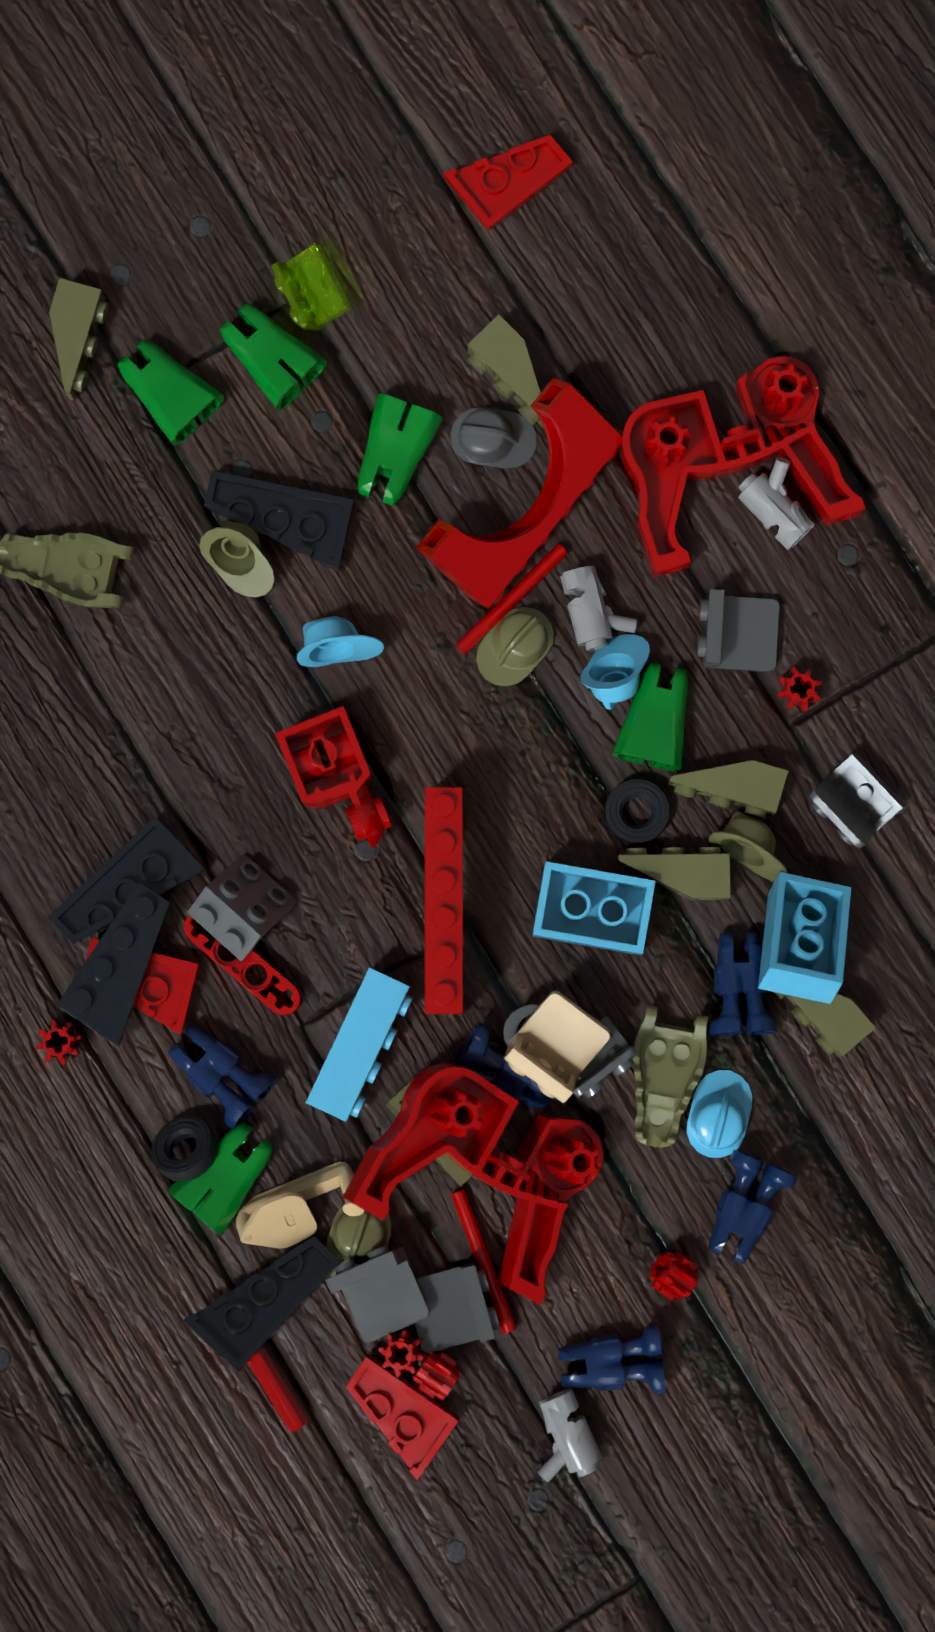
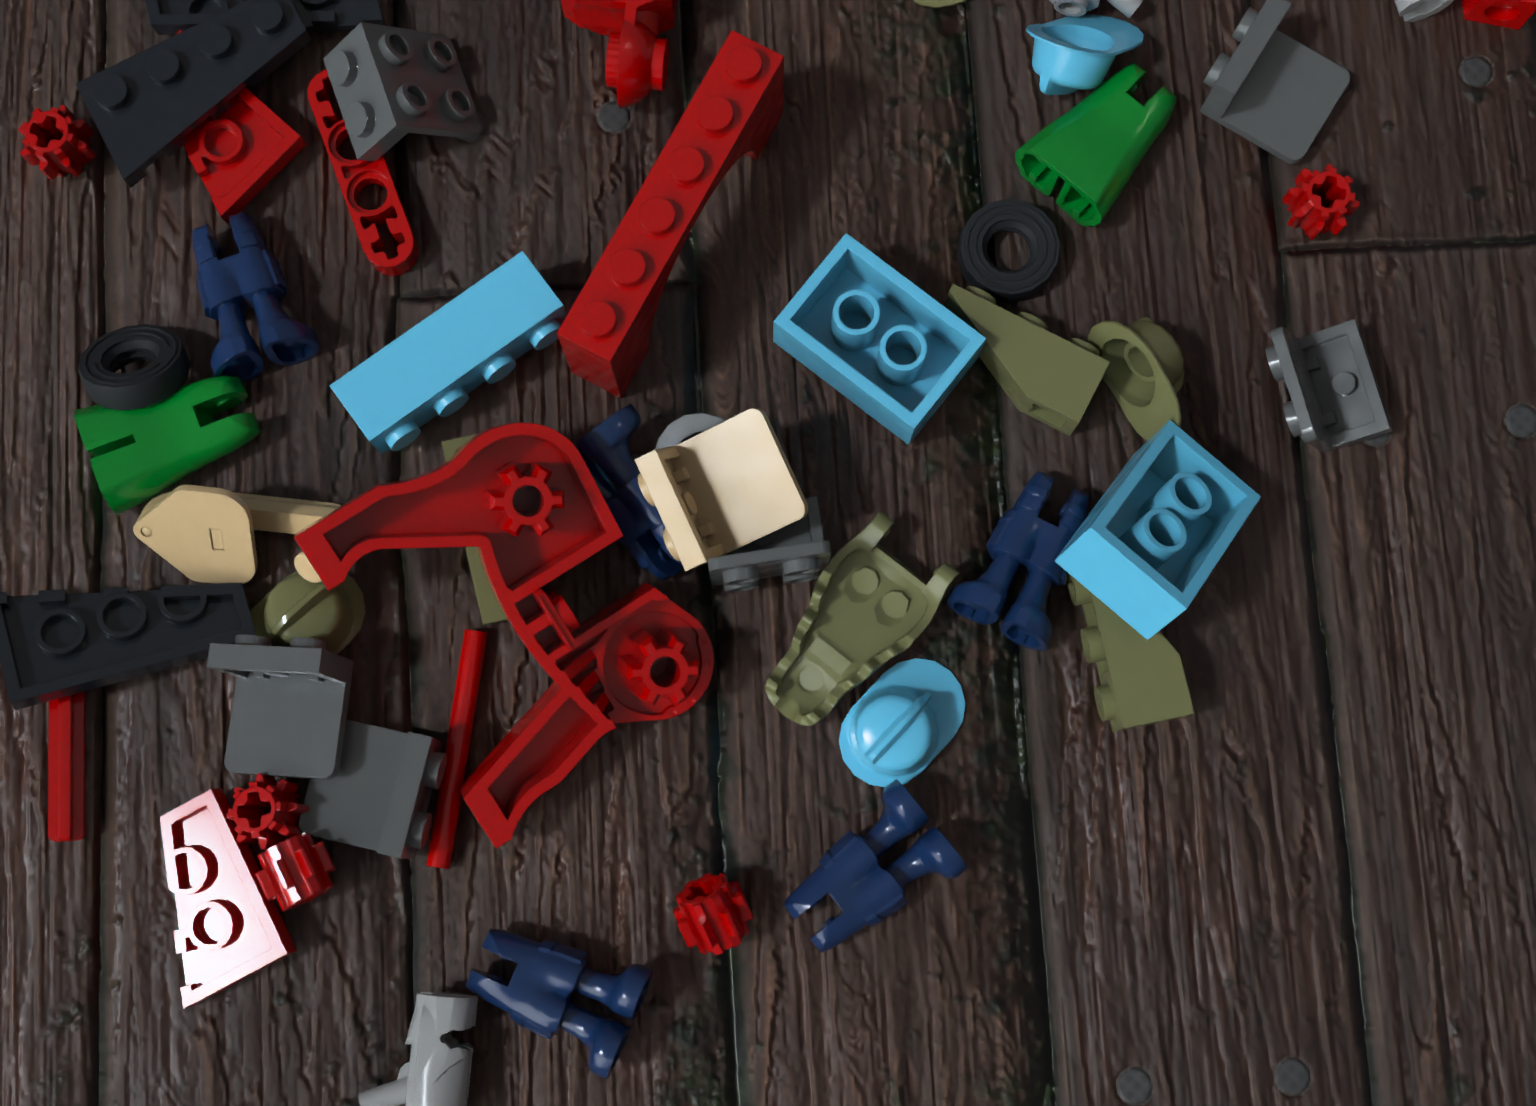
camera: 25 degrees right, 5 degrees down
olive slope [667,760,788,820] -> none

